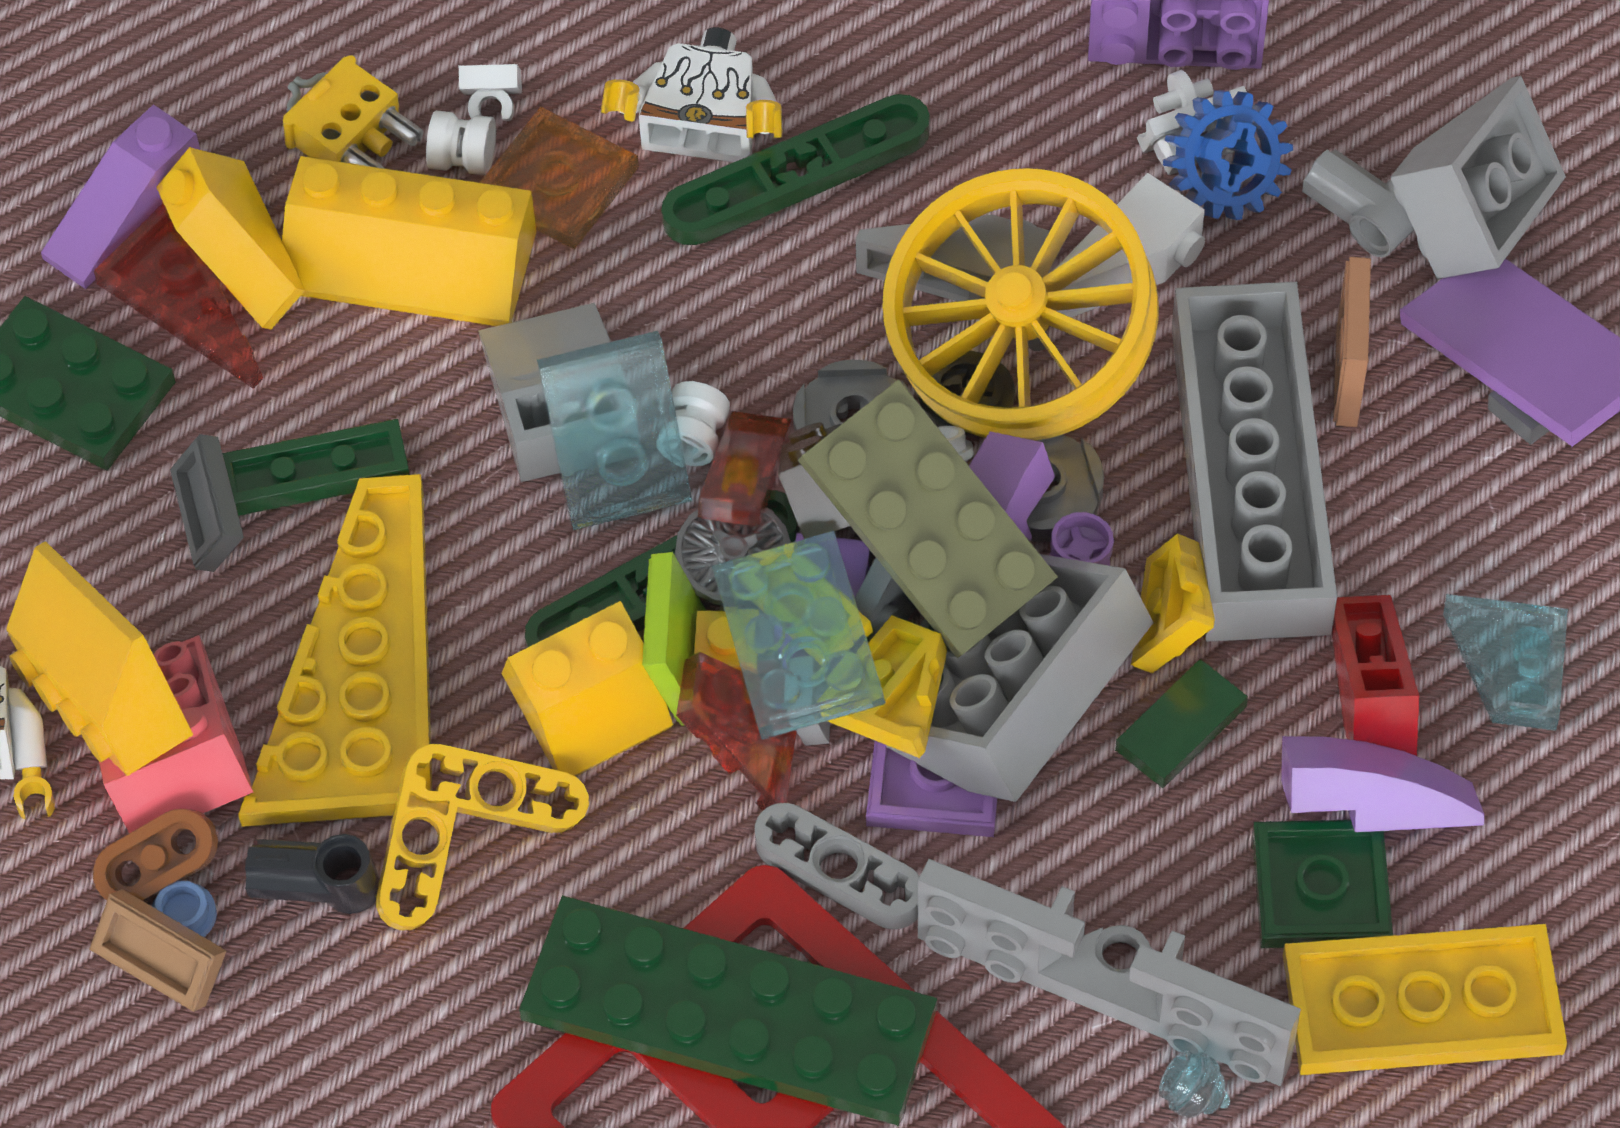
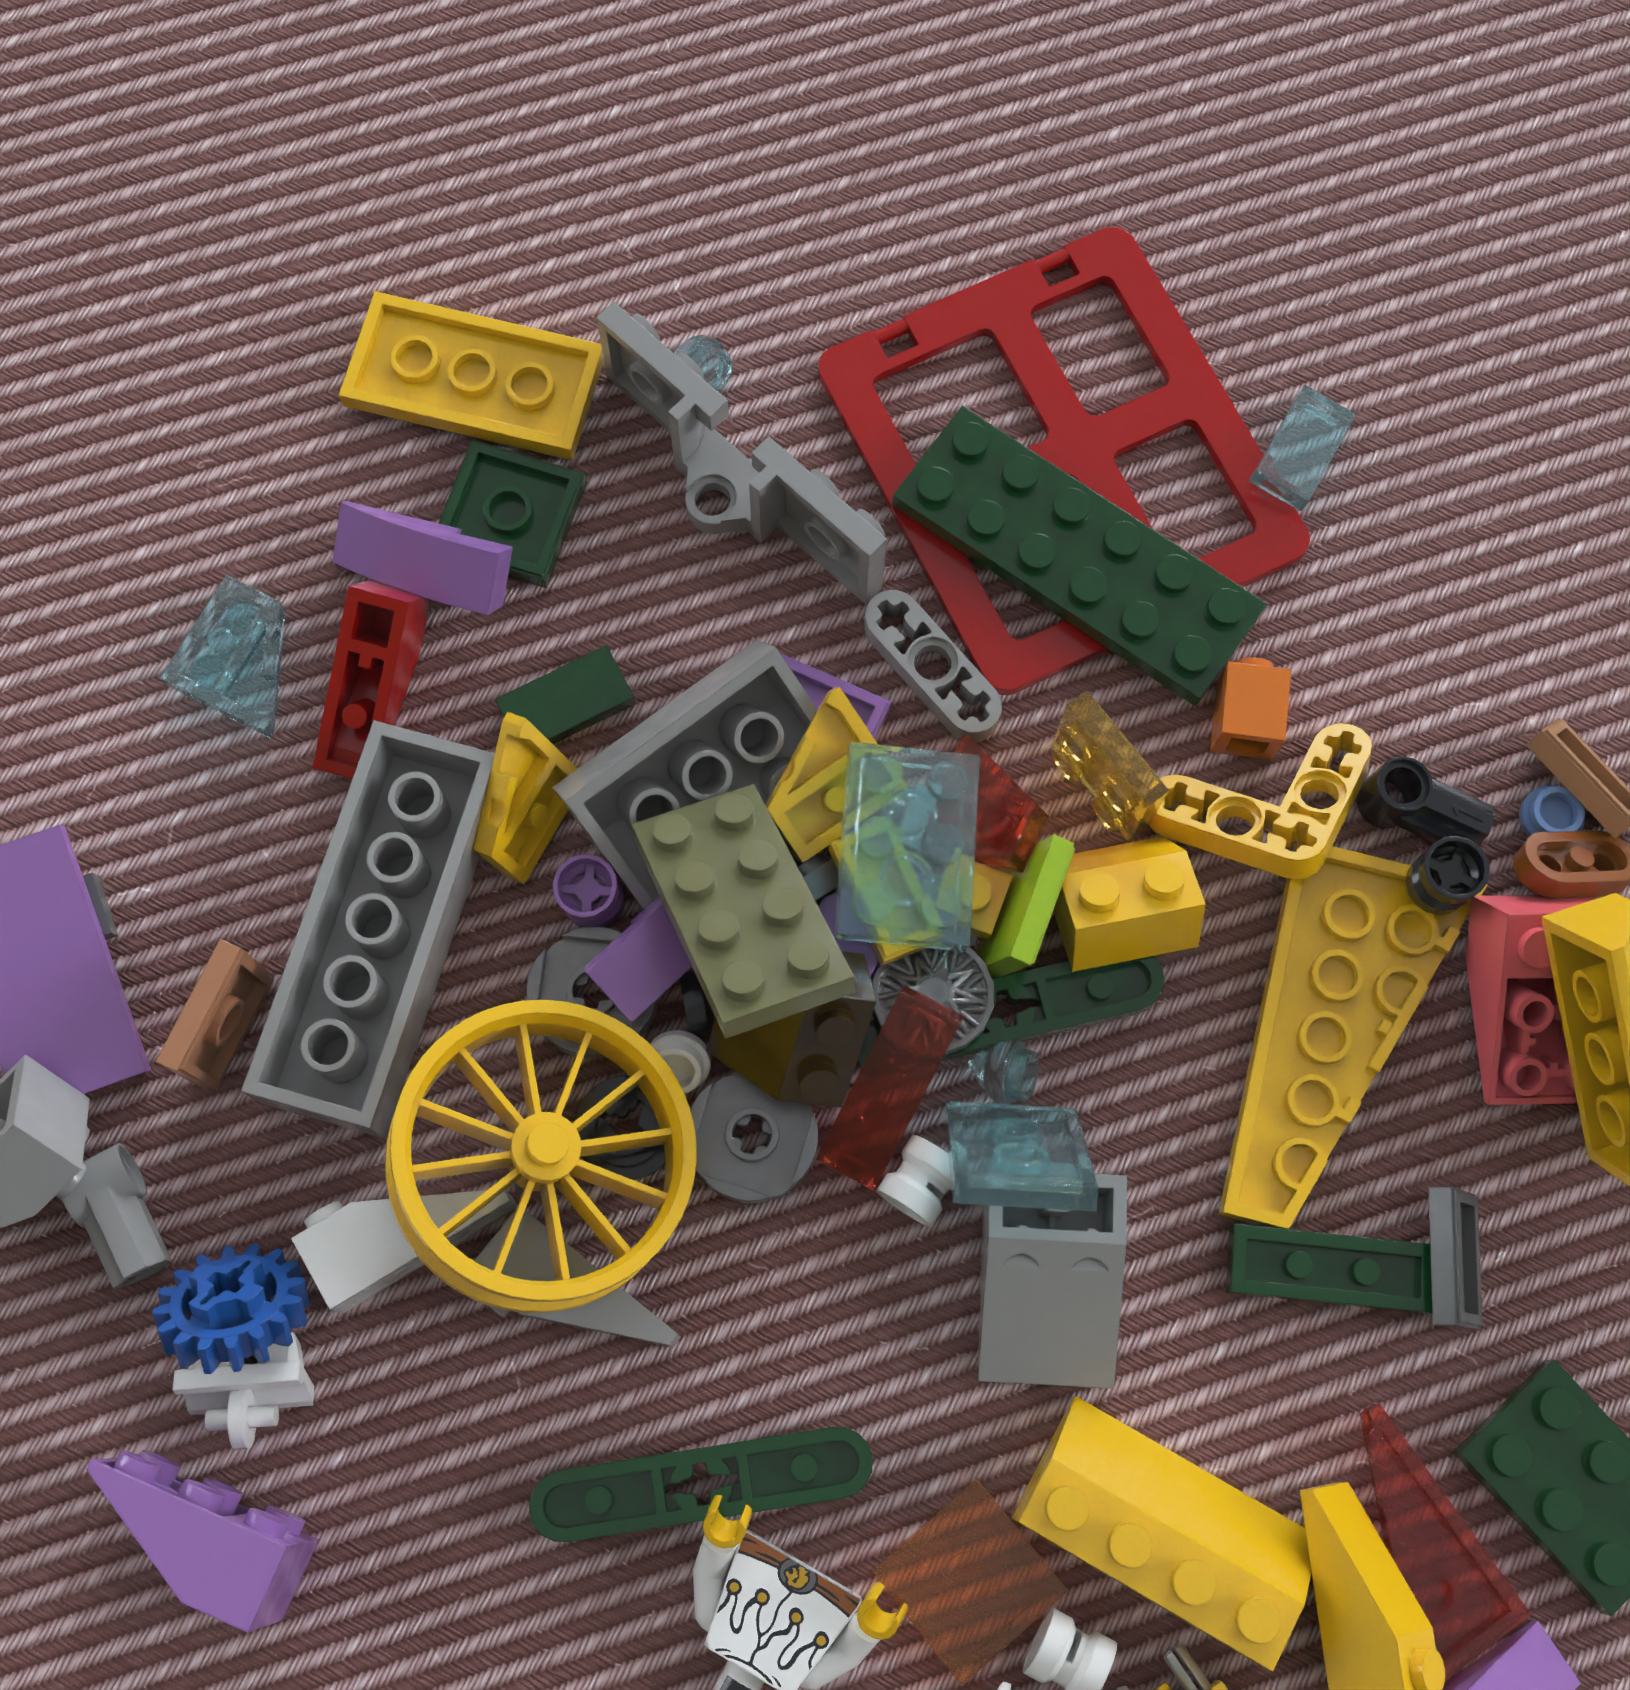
camera: 165 degrees left, 15 degrees up
none -> clear light blue plate [968,1039,1039,1105]
none -> clear yellow plate [1051,690,1169,842]
none -> orange brick [1210,657,1291,760]
none -> black wheel [1406,836,1490,915]

